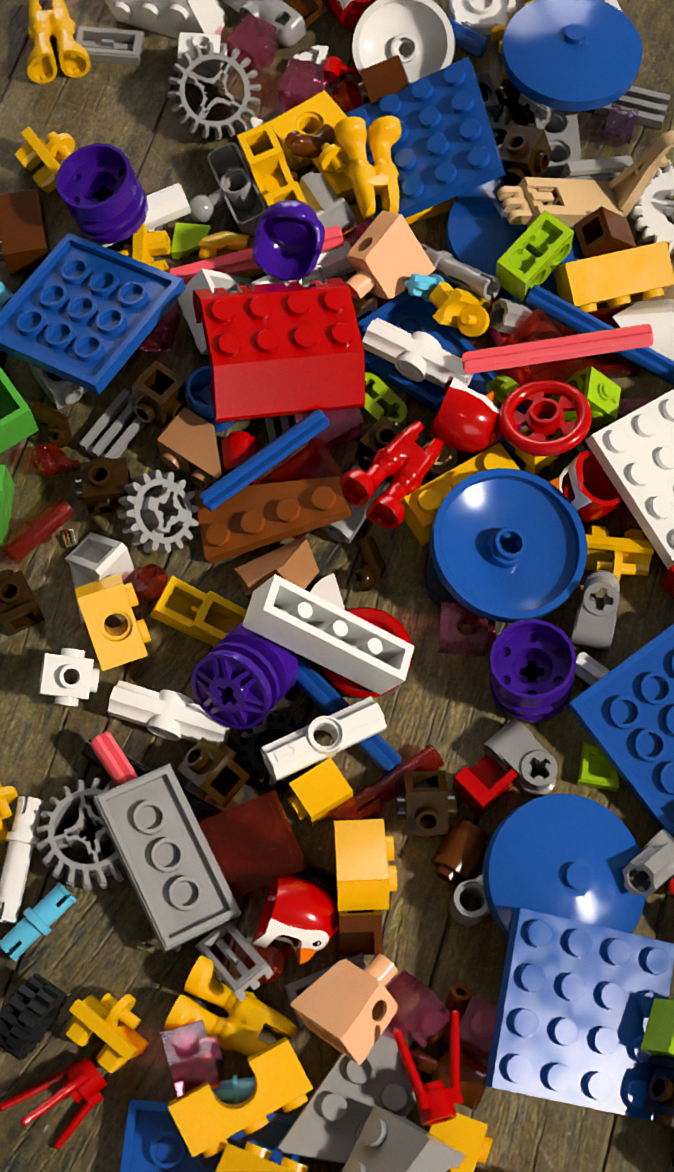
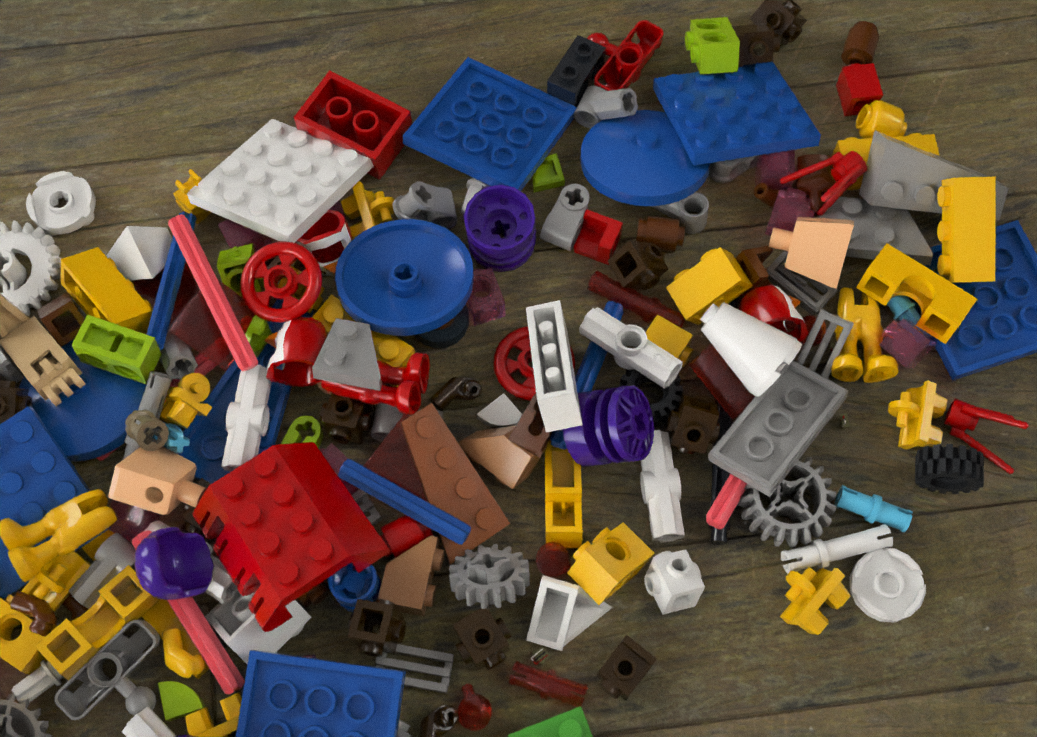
camera: 115 degrees left, 0 degrees up
none -> dark tan bush [125,409,169,451]
none -> light grey wing [312,318,382,391]
none -> white cone [700,302,802,397]

